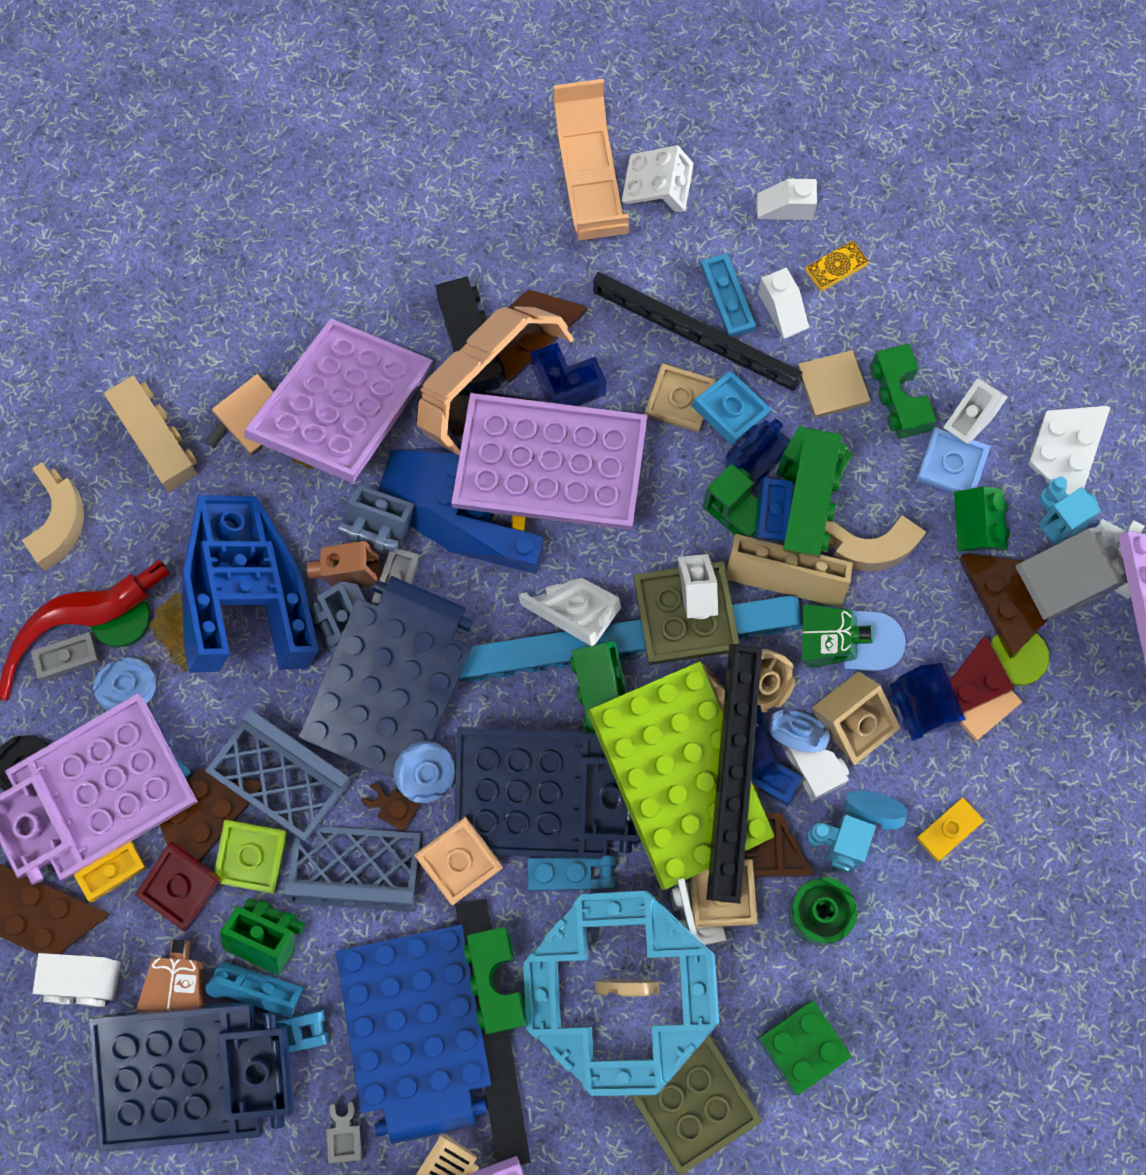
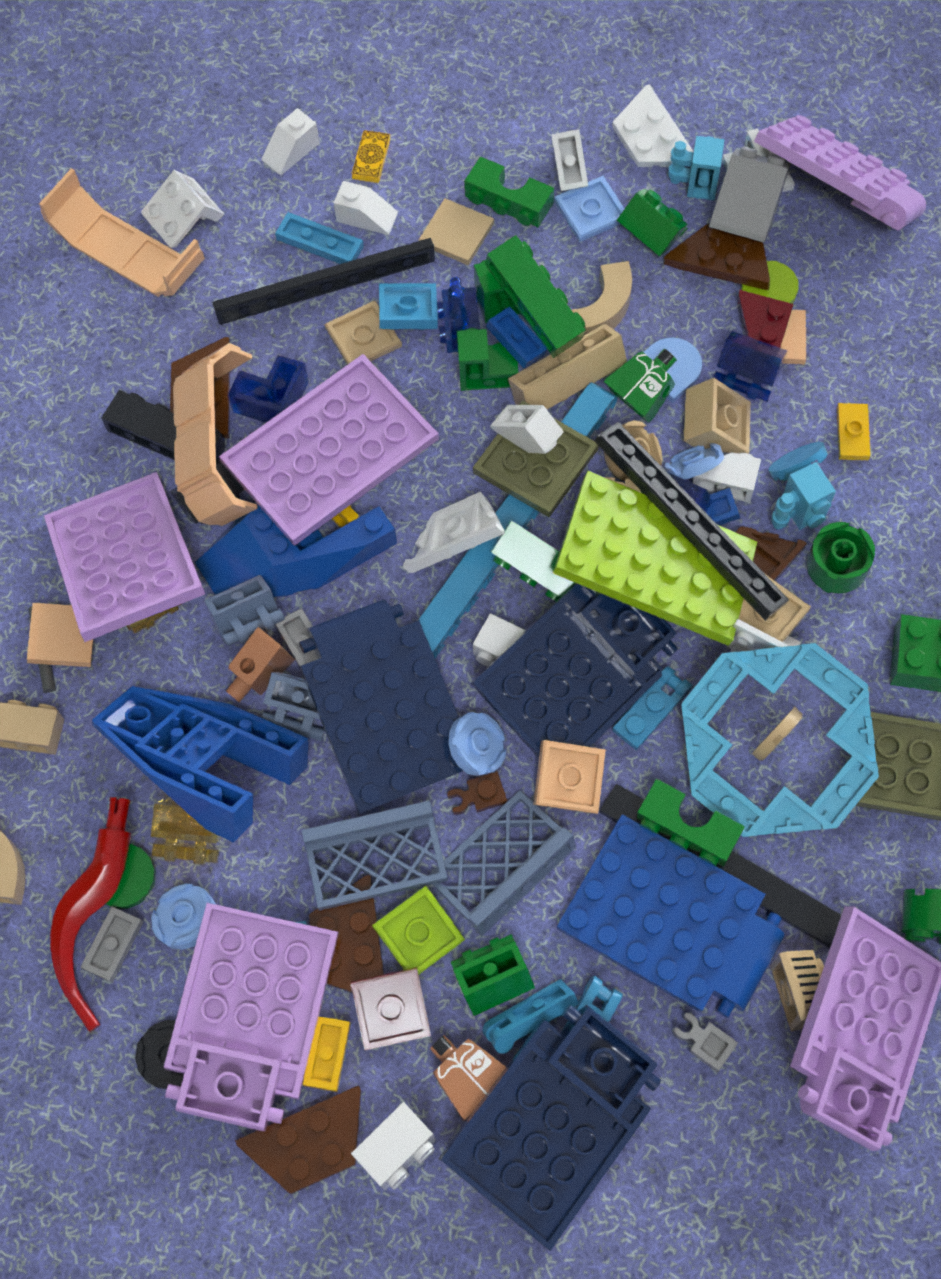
camera: 45 degrees left, 5 degrees down
none -> white slope [473,613,526,667]

